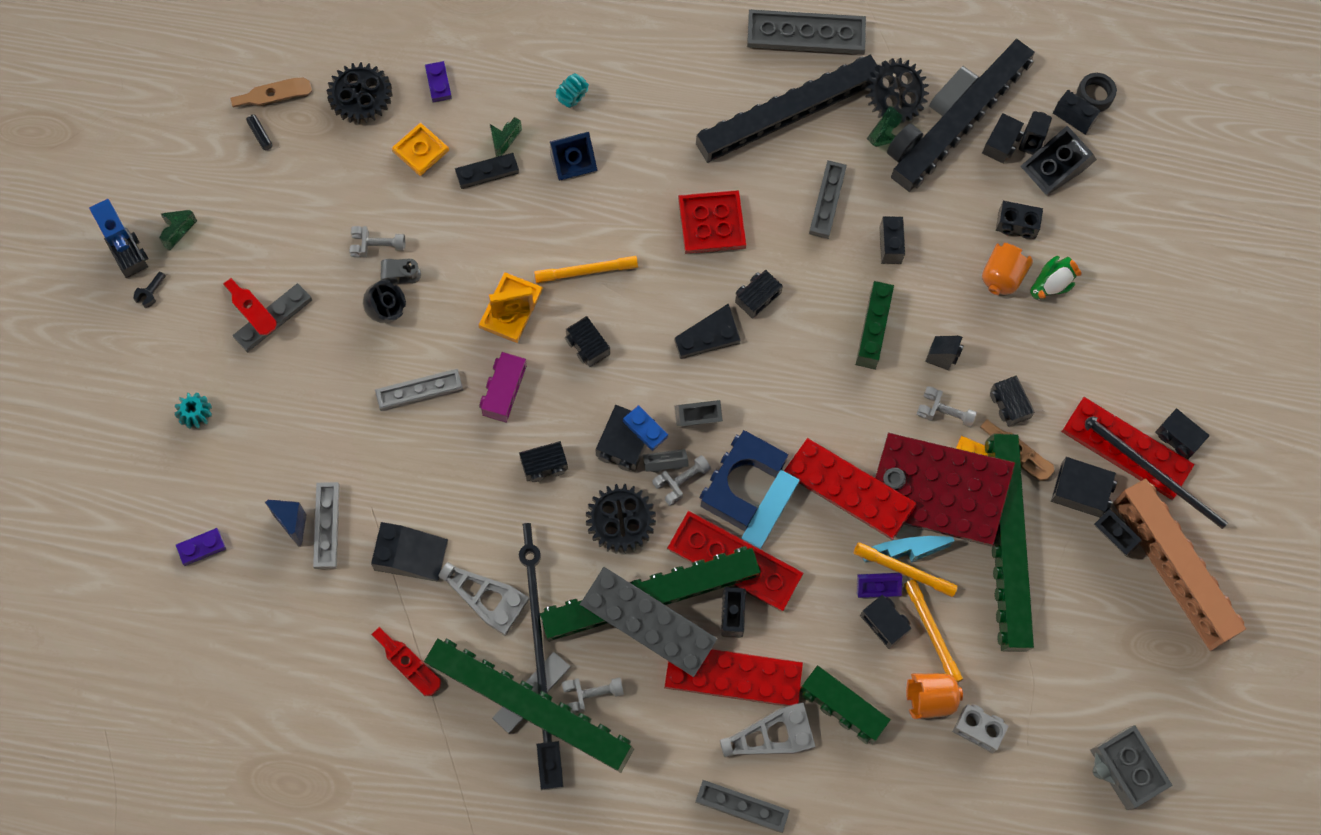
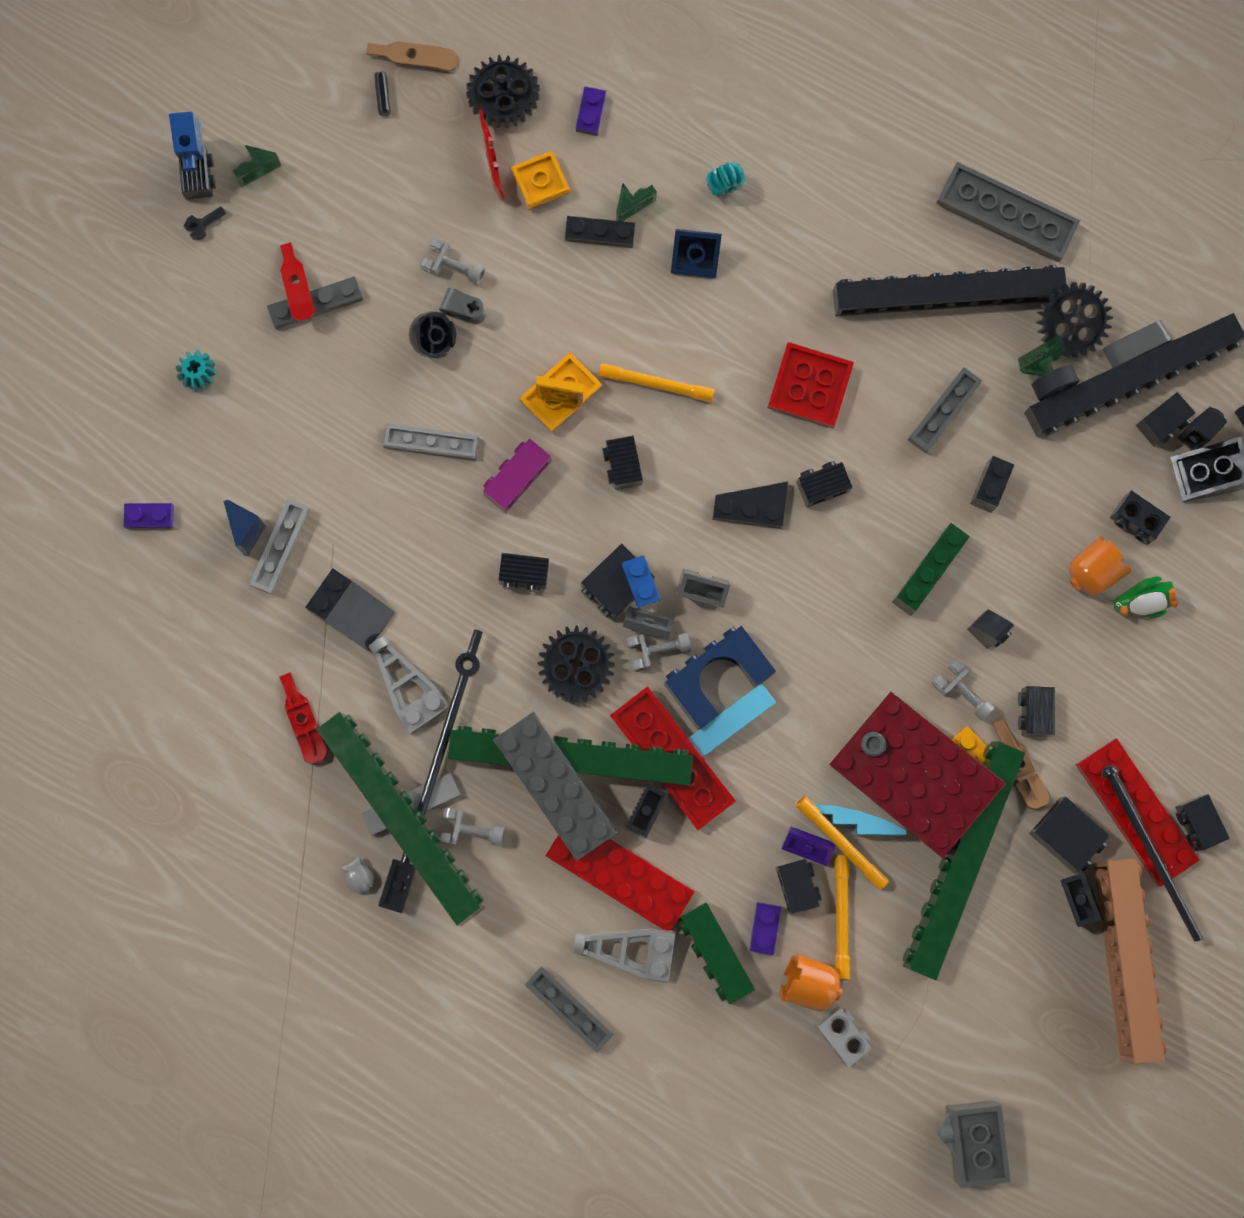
camera: 20 degrees right, 10 degrees up
red plate [784,438,917,540] -> none
none -> light grey animal [341,857,375,894]
none -> red piece [478,109,505,201]
none -> dark purple plate [749,902,782,955]

